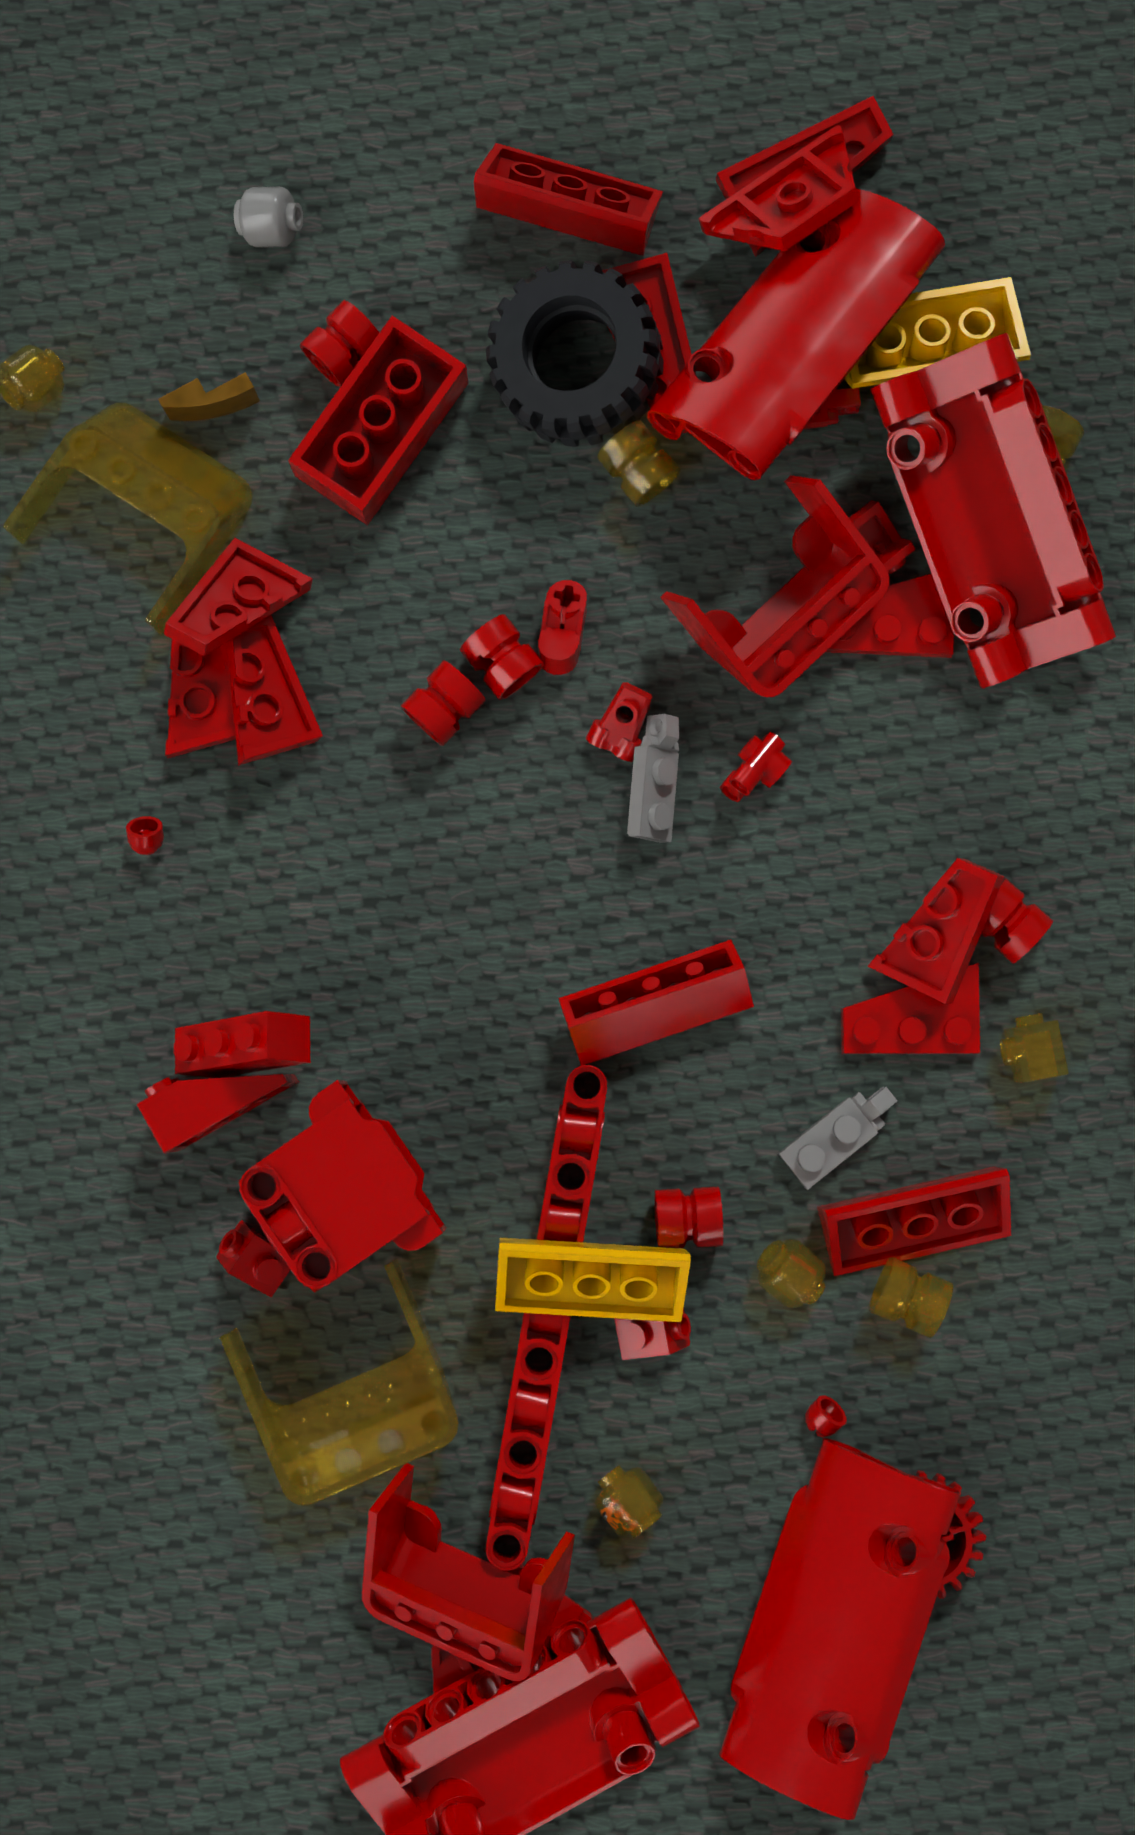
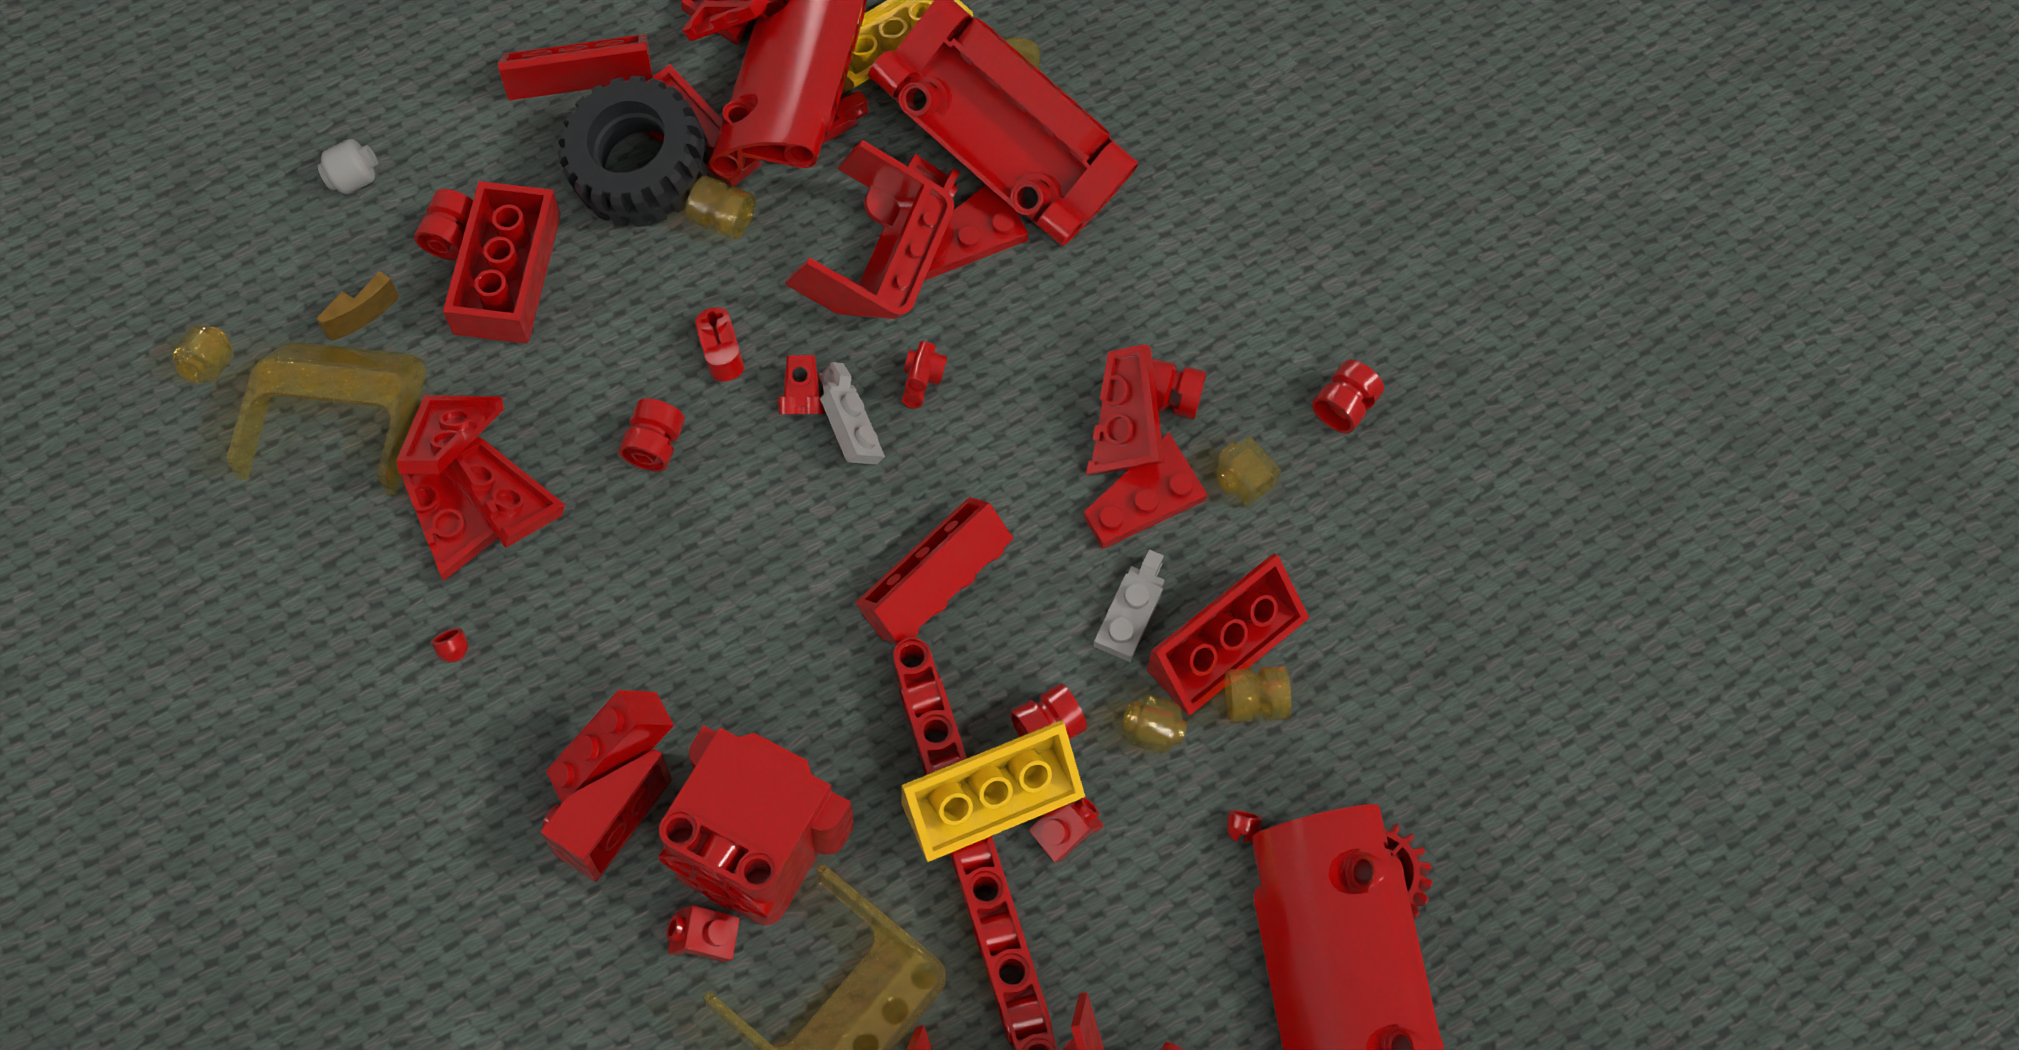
camera: 30 degrees left, 20 degrees down
red wheel [460,614,544,700] -> none
clear yellow head [595,1465,664,1539] -> none

